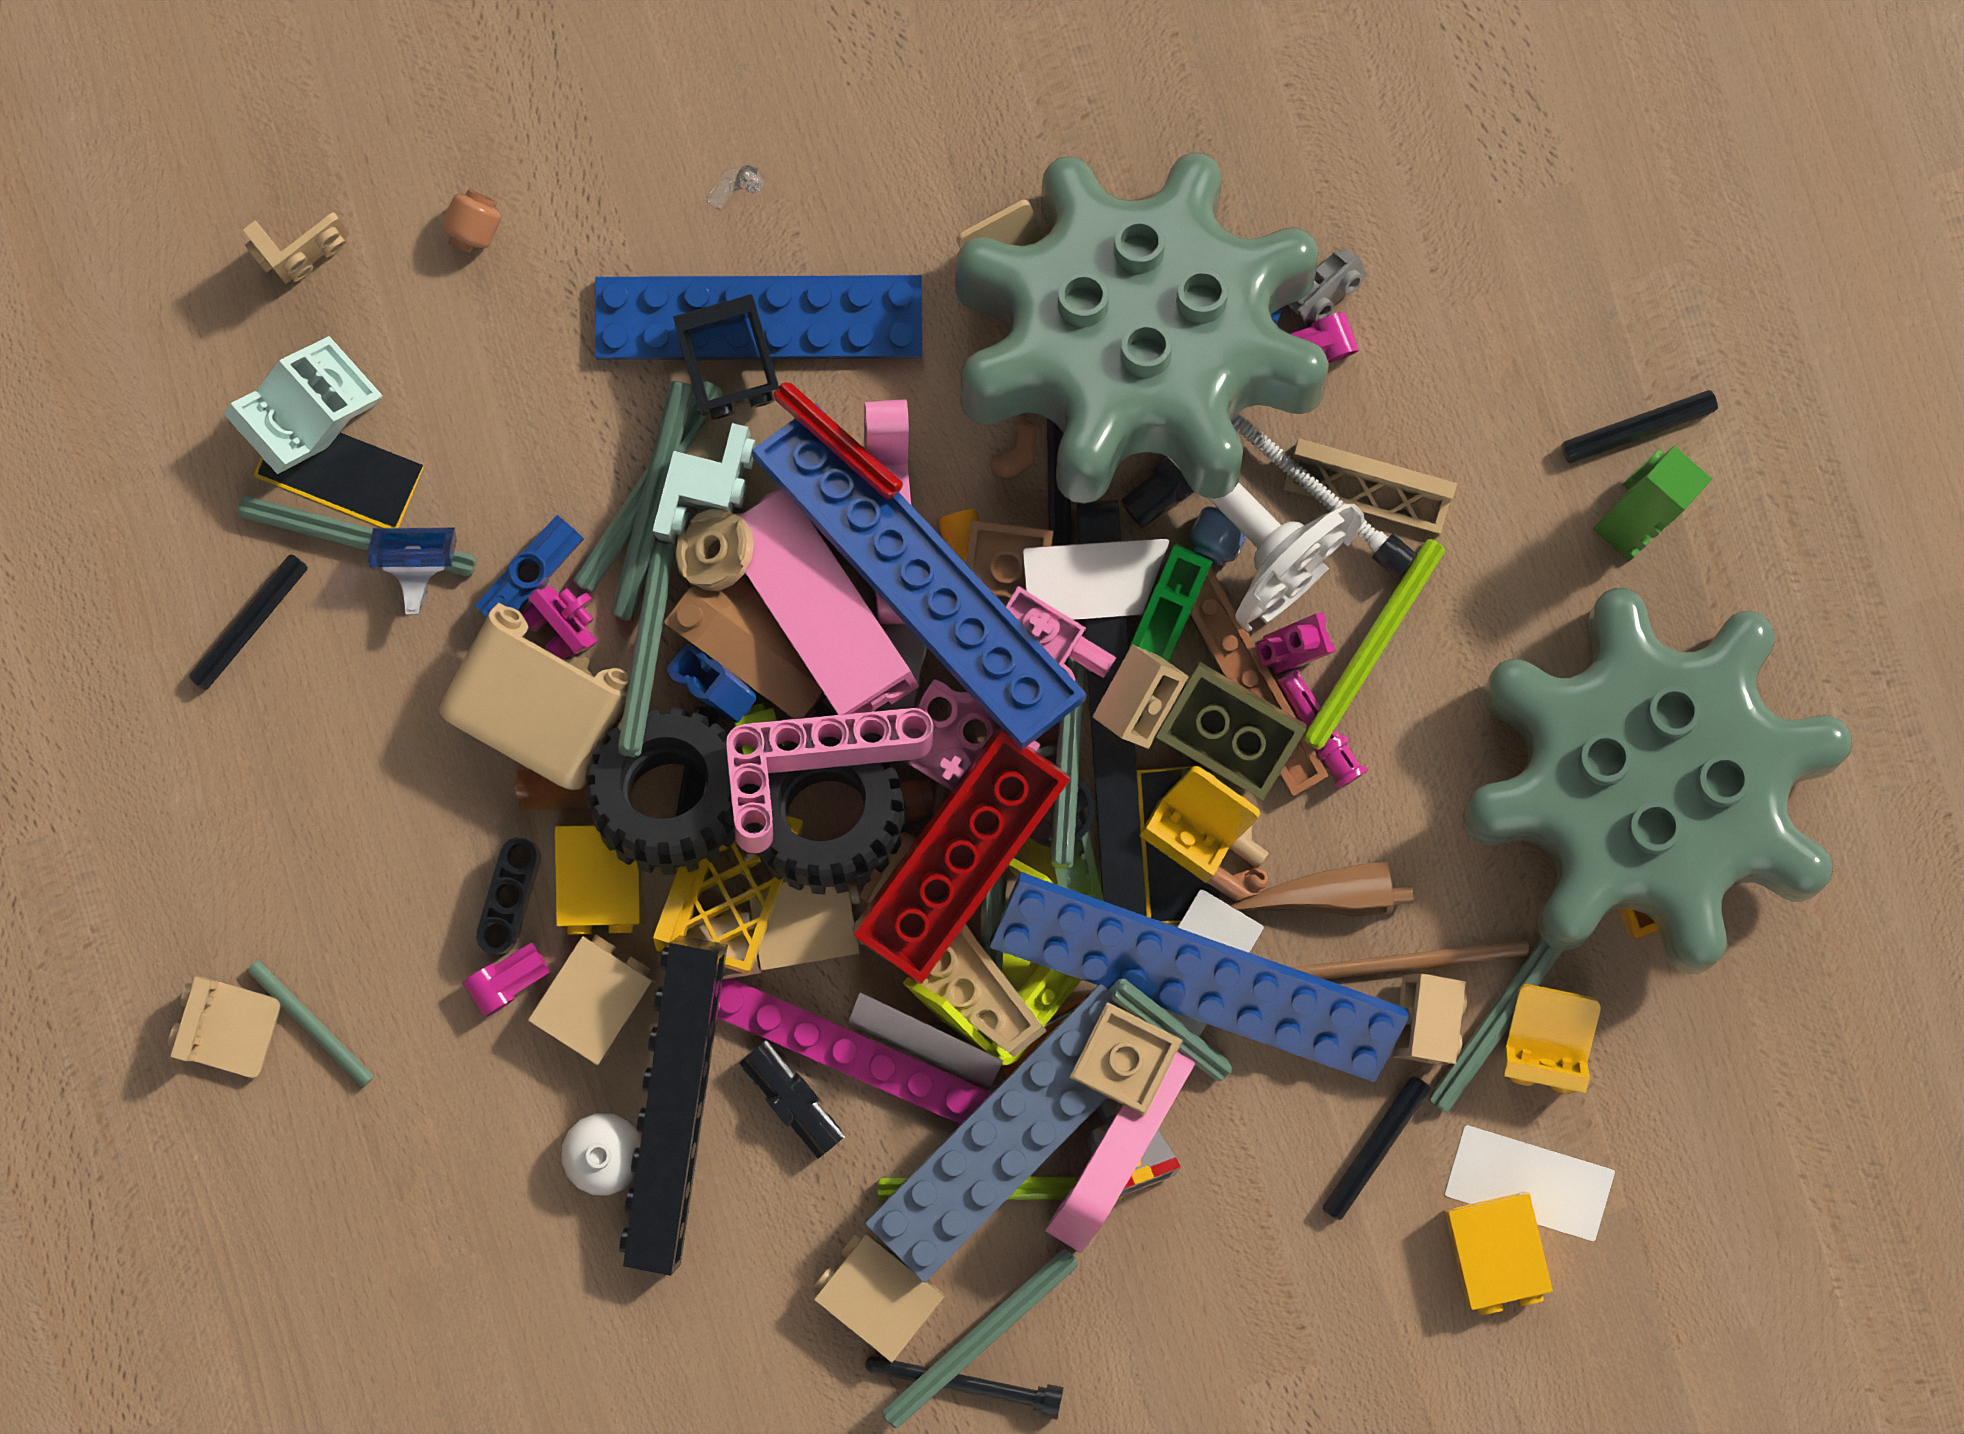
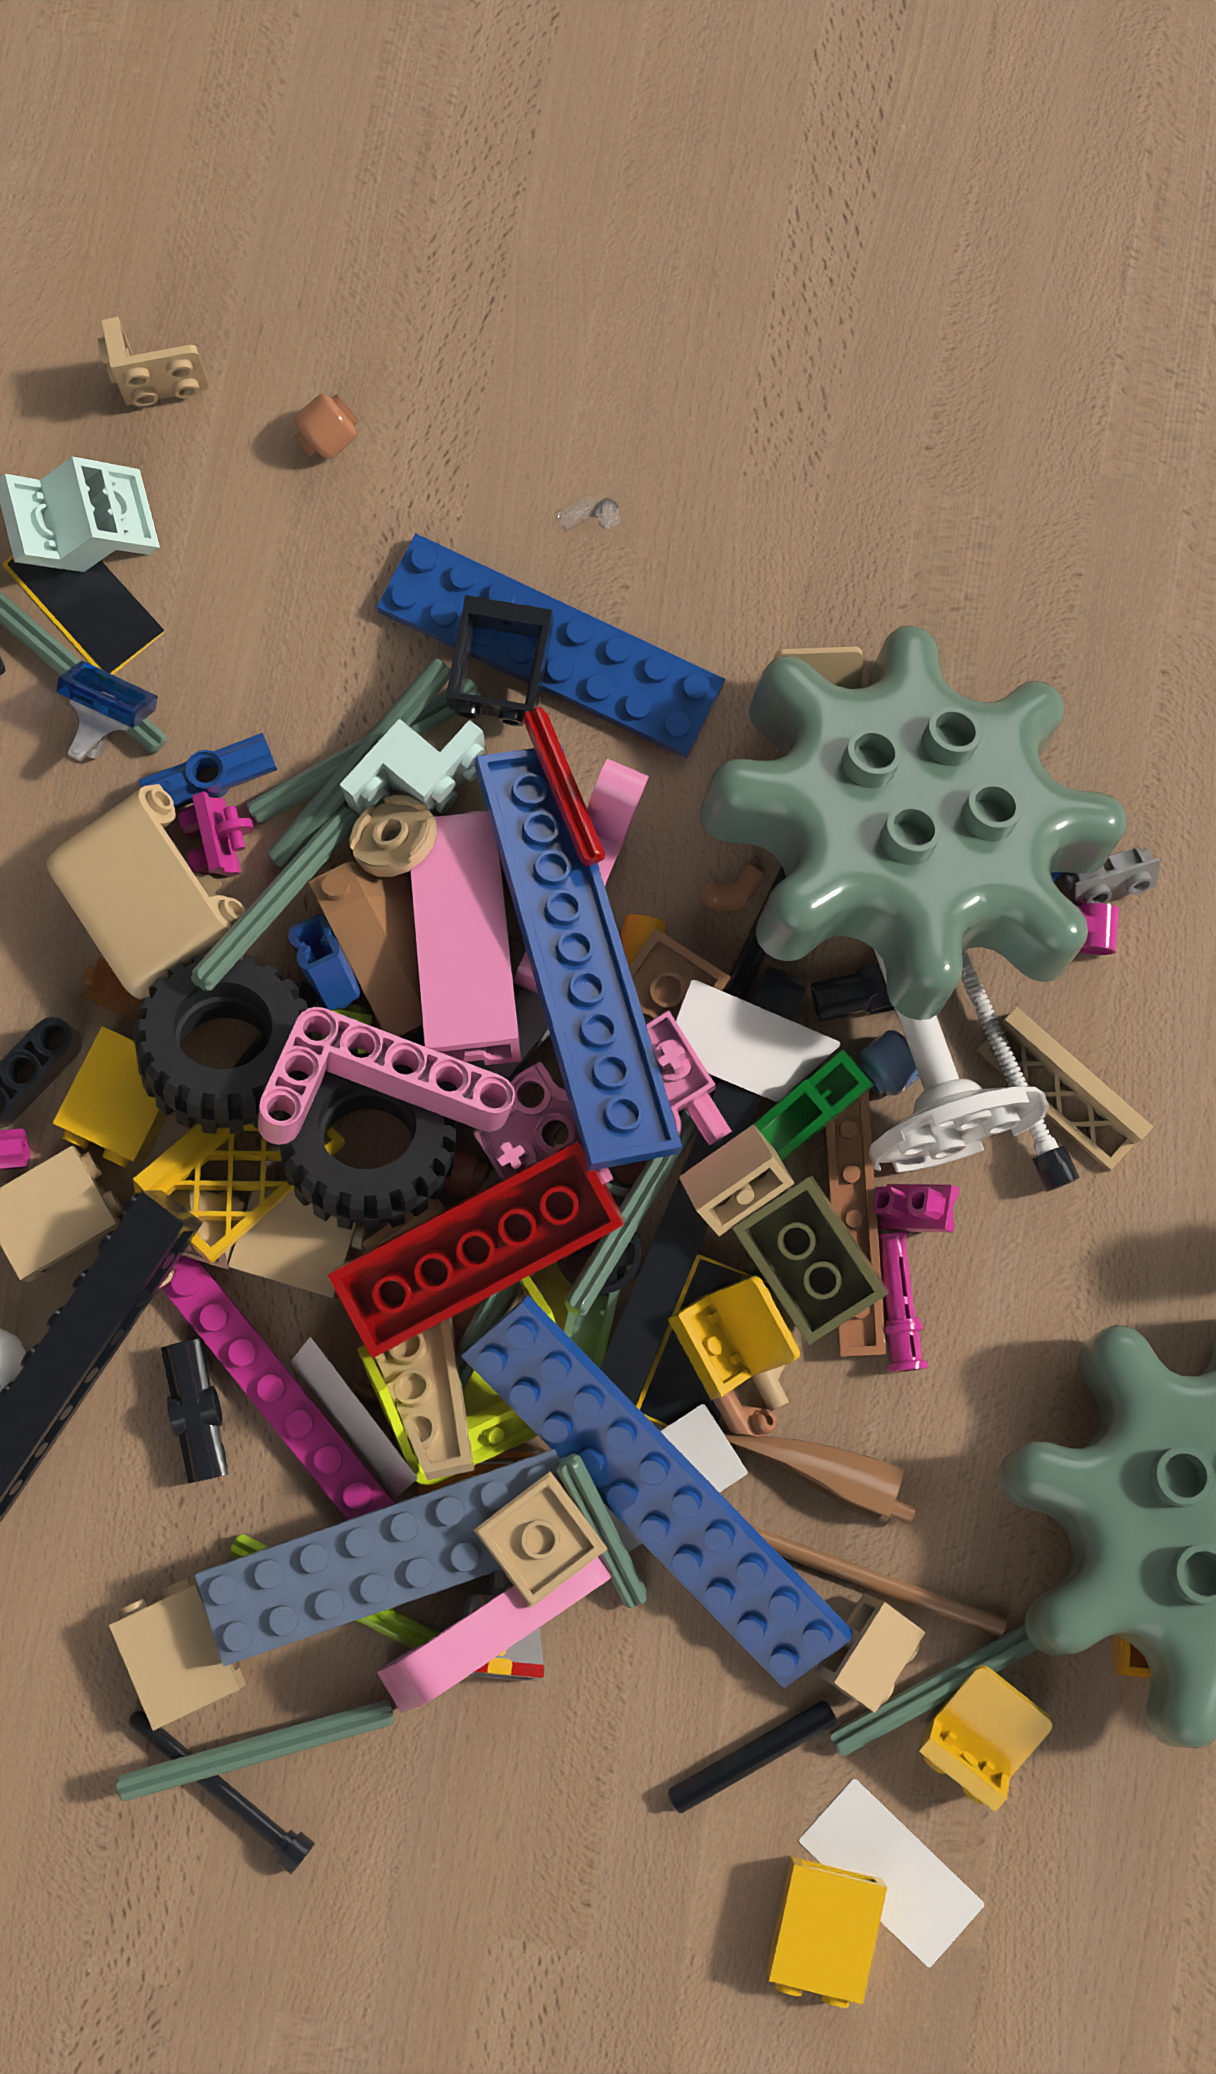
camera: 25 degrees right, 5 degrees down
lime axle [1303,539,1445,750] -> none

